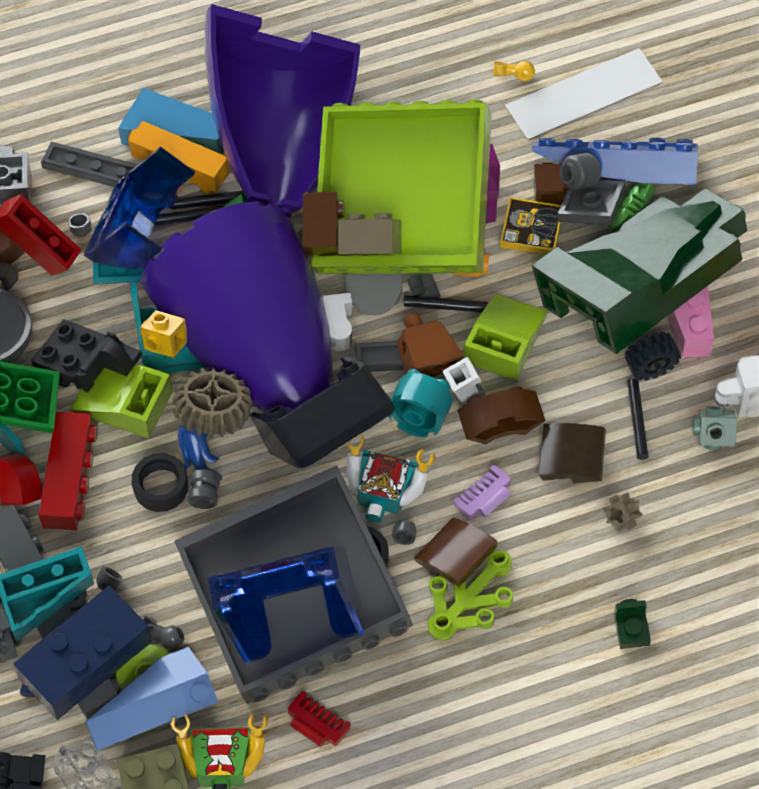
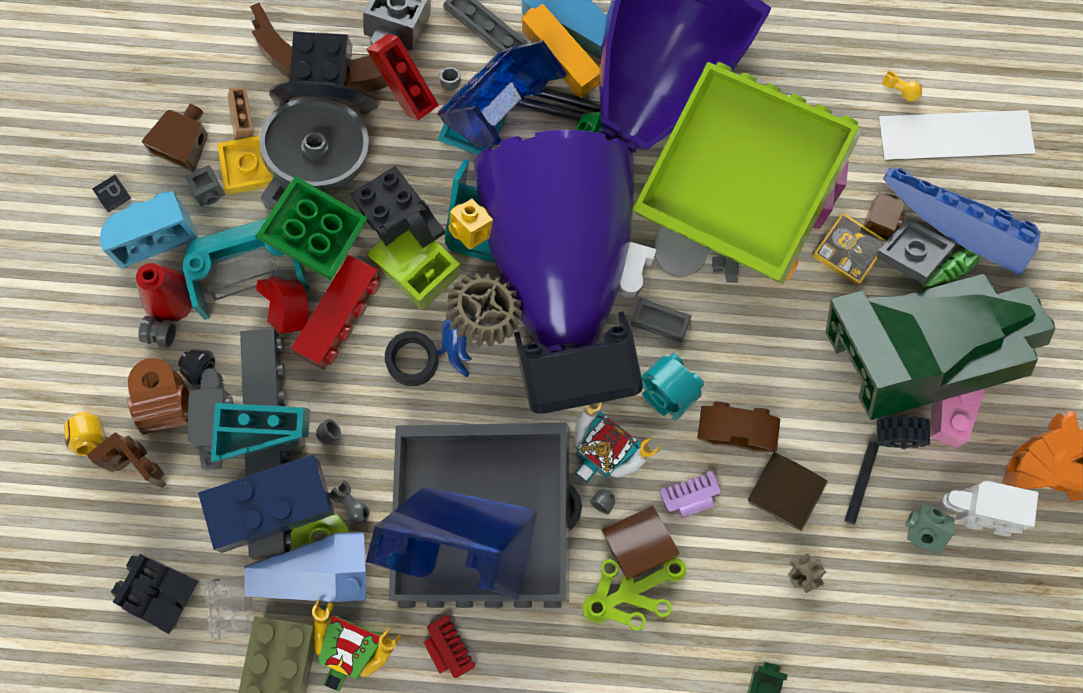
camera: 20 degrees right, 15 degrees up
dark grey wheel [188,469,220,509] -> none
reddish brown brick [303,192,345,255] -> none
dark tan brick [338,214,402,255] -> none
dark orange torso [397,313,464,377] -> none
black bar [404,295,488,312] -> none
white leg [443,357,485,406] -> none
lime slope [464,293,548,381] -> none
dark grey head [559,153,602,191] -> none

